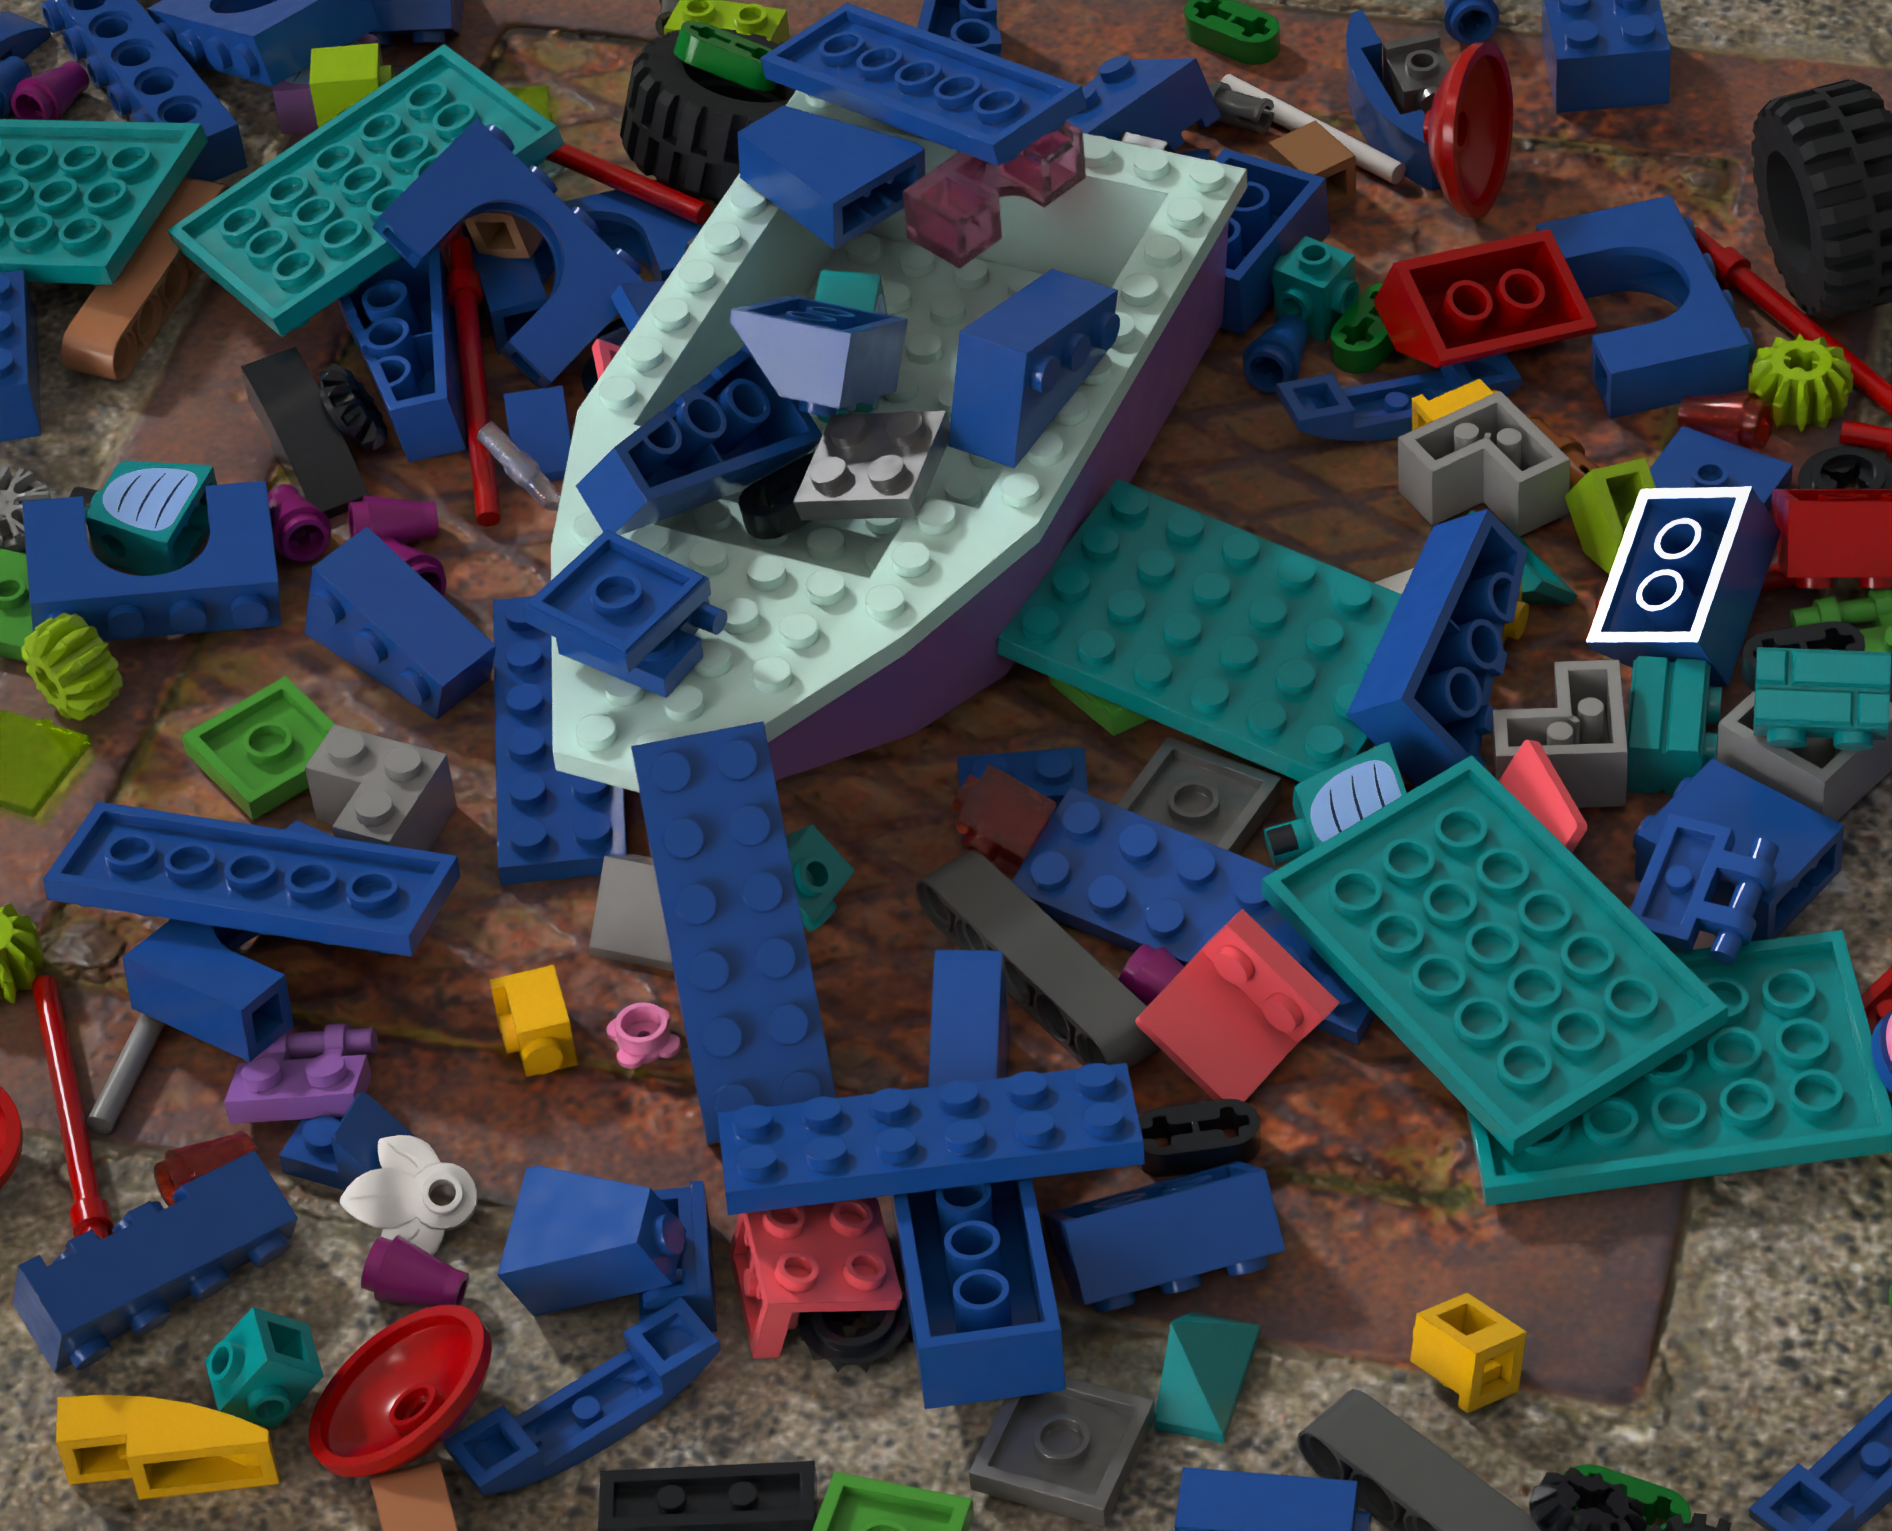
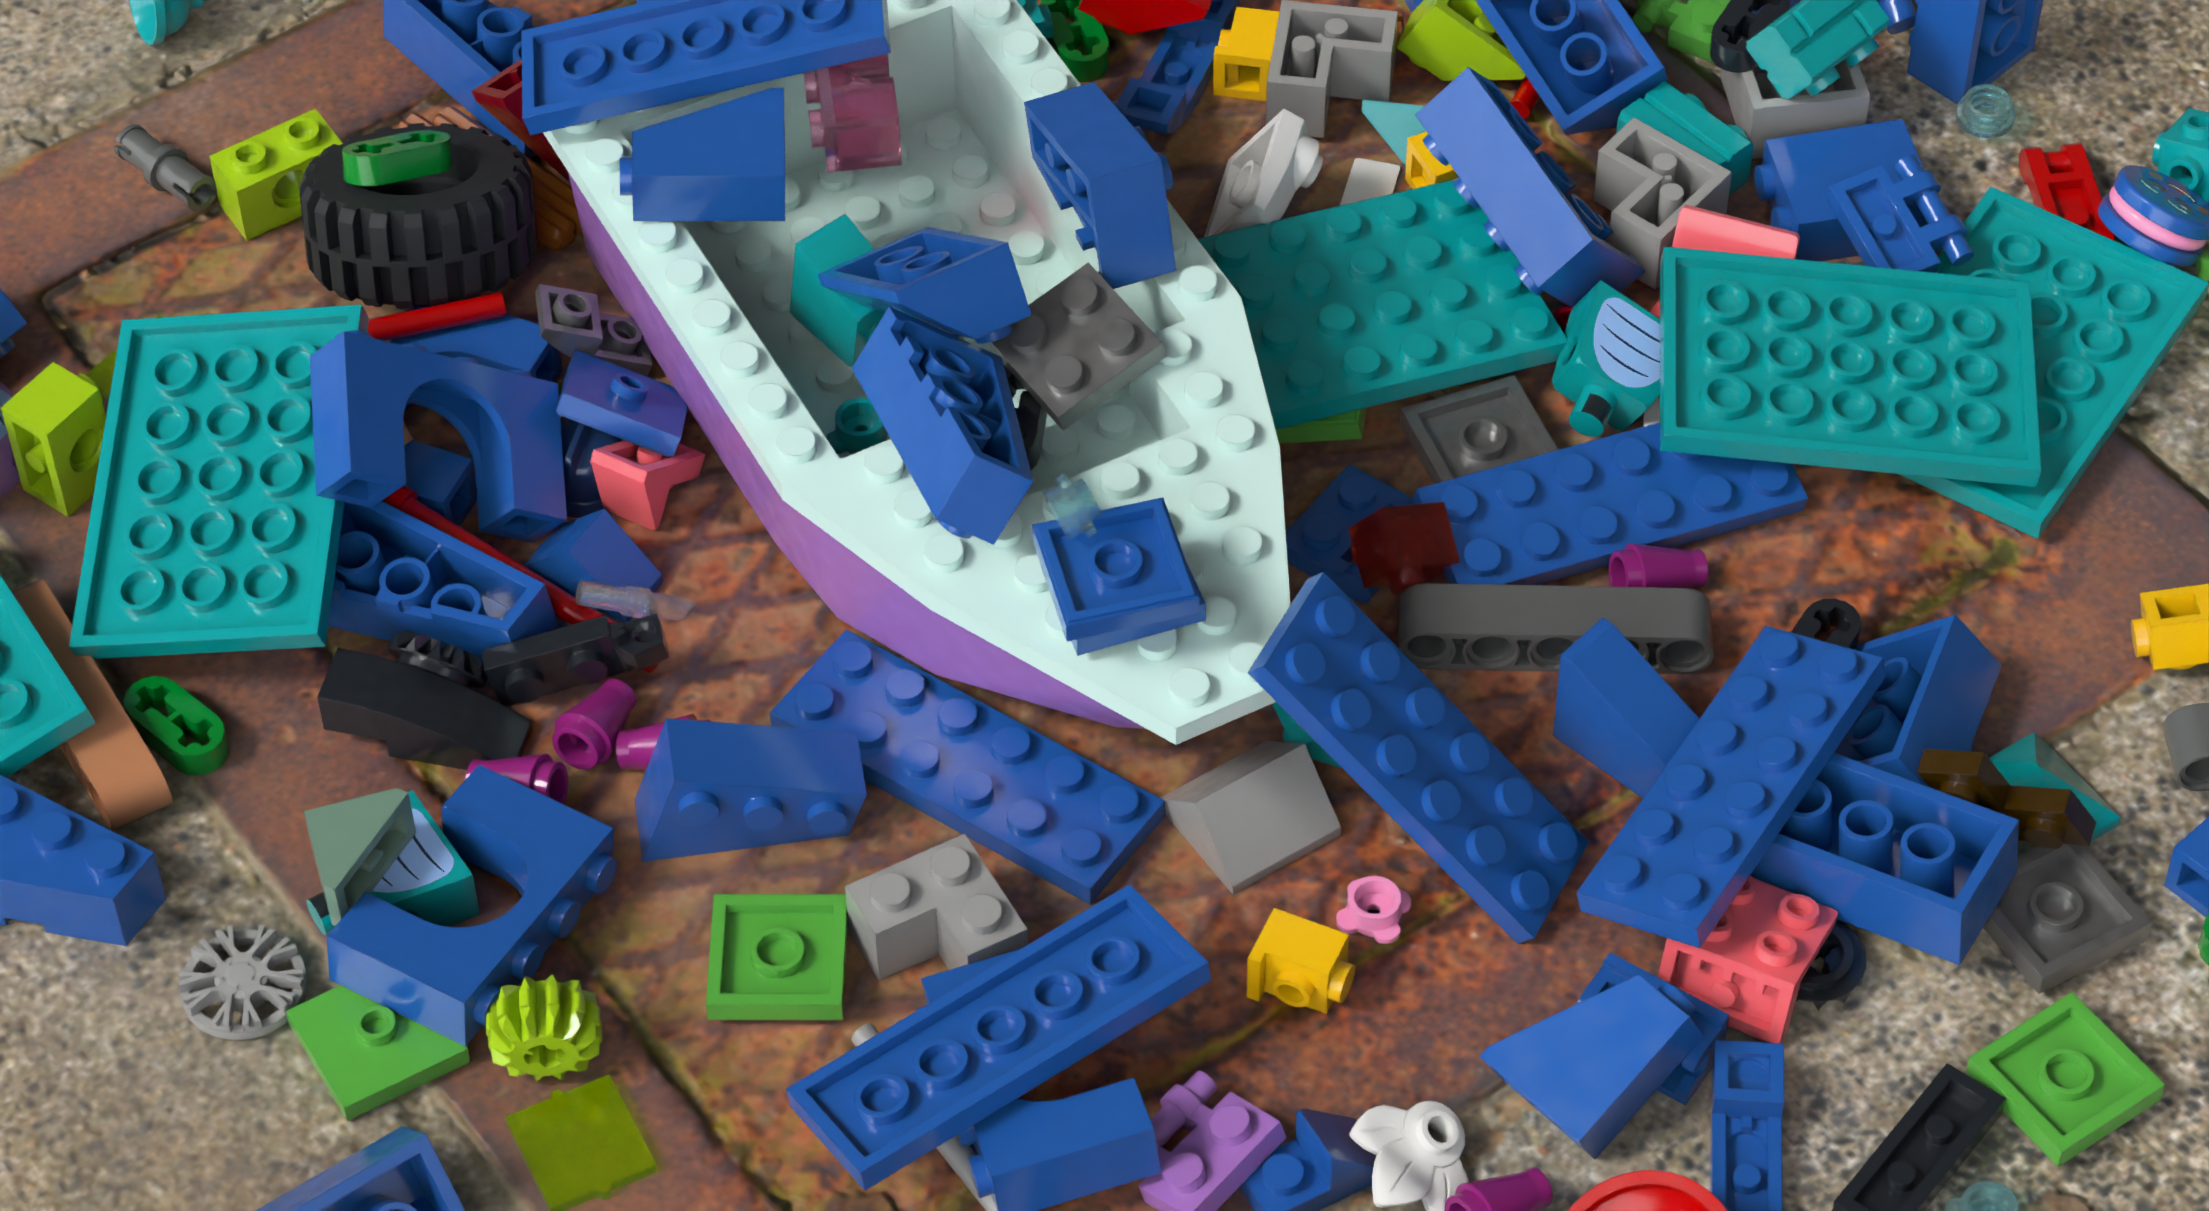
camera: 55 degrees left, 5 degrees up
coral bracket [1135,909,1340,1102] -> none
none -> green beam [123,676,229,776]
none -> sand green slope [304,788,416,926]
none -> black hinge [481,613,669,706]
none -> clear light blue plate [1043,473,1102,540]
none -> white slope [1204,109,1323,237]
none -> dark brown plate [1917,749,2097,849]

